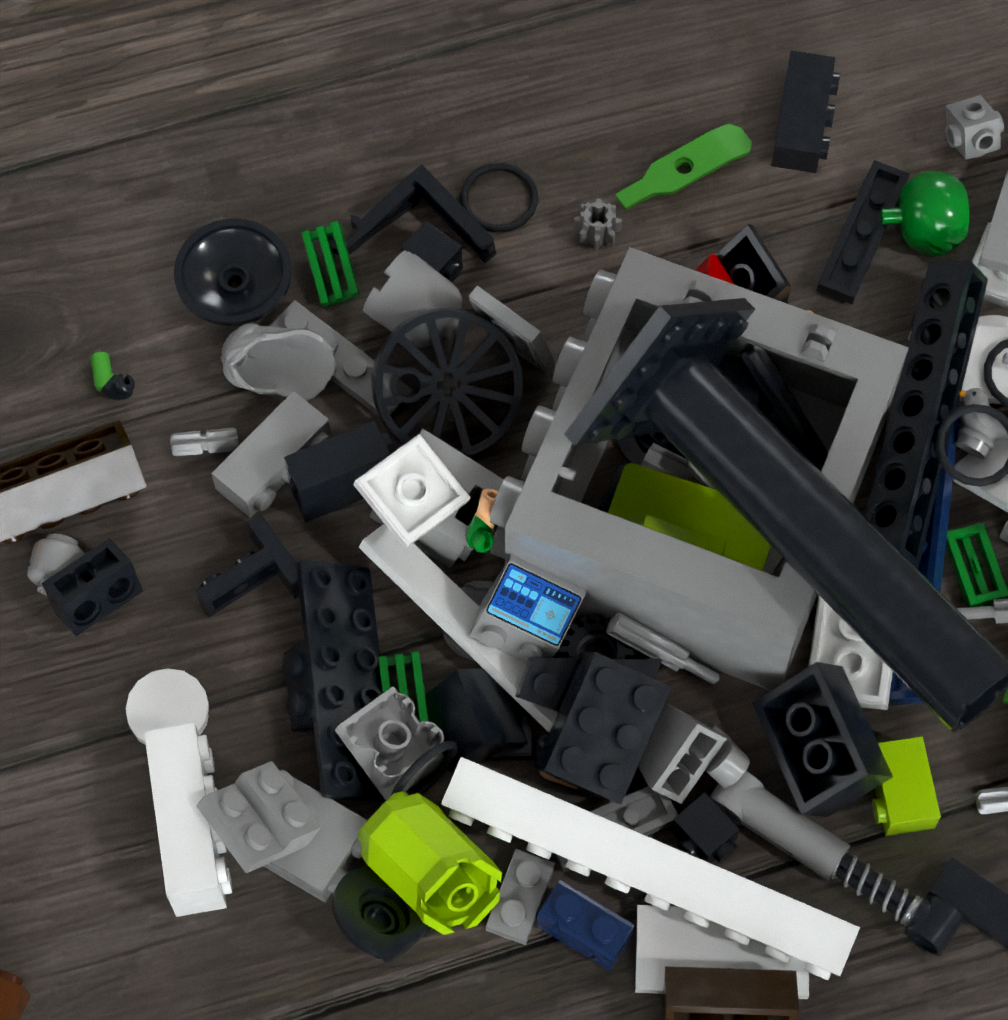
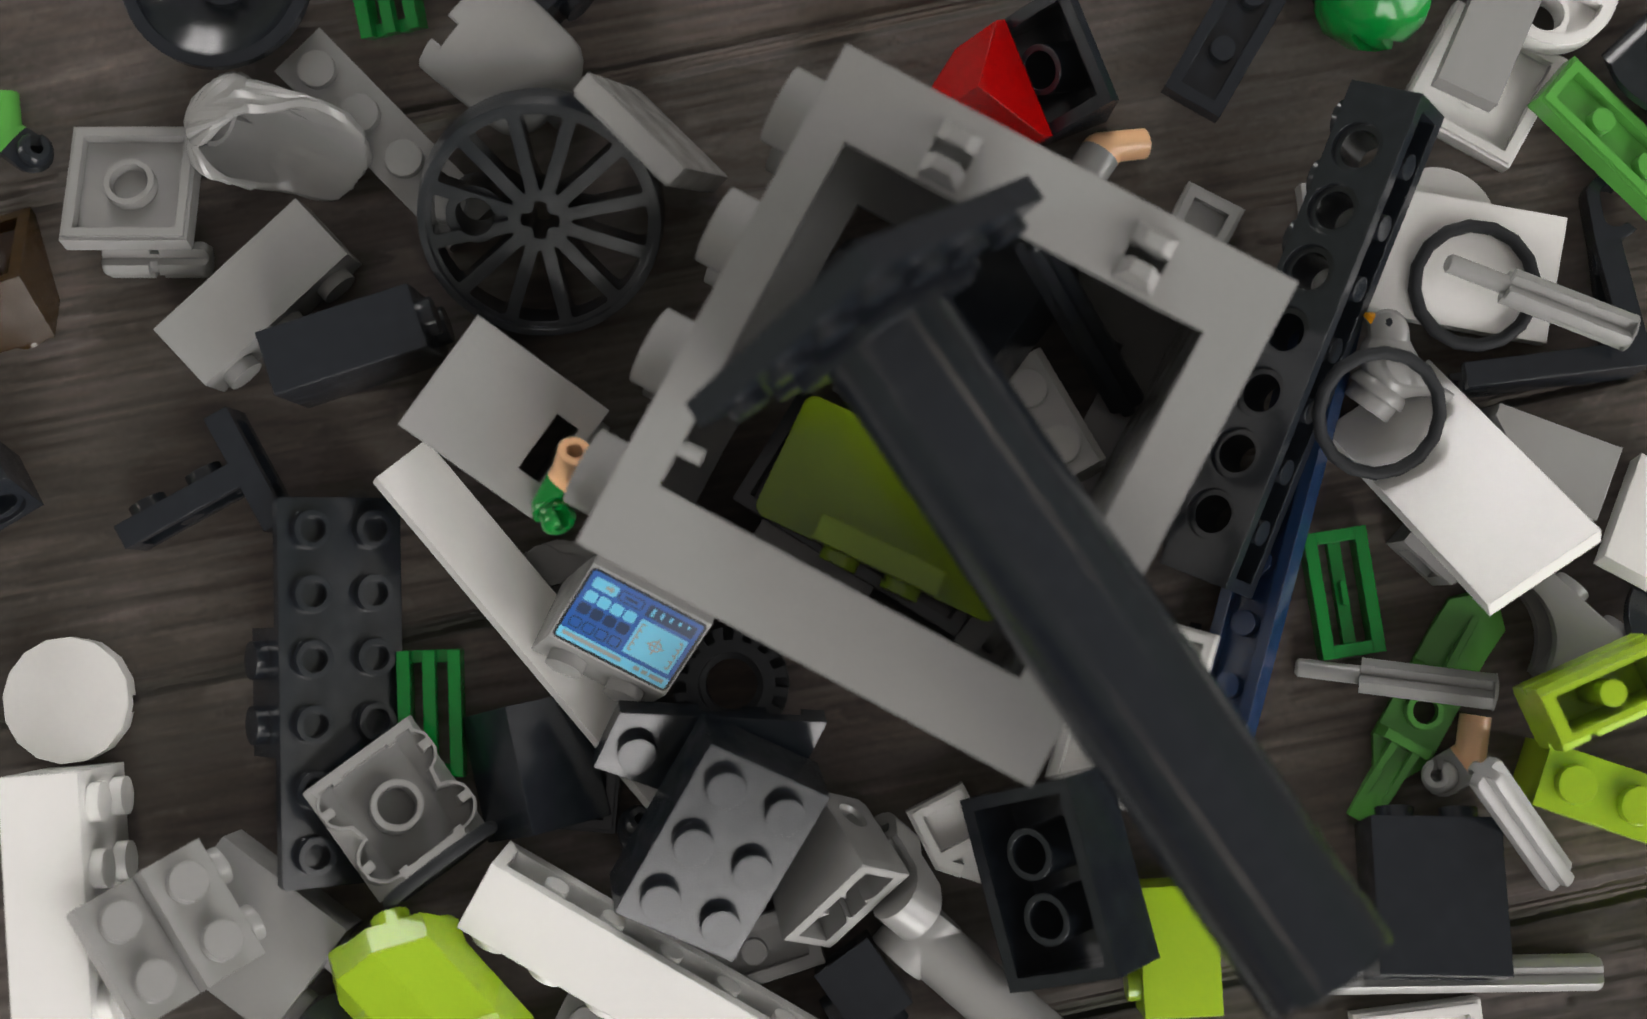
camera: 10 degrees right, 20 degrees up
white tile [353,434,471,549] -> none
light grey axle [606,612,719,684] -> none
none -> light grey tile [59,127,201,250]
none -> white tile [905,781,982,884]

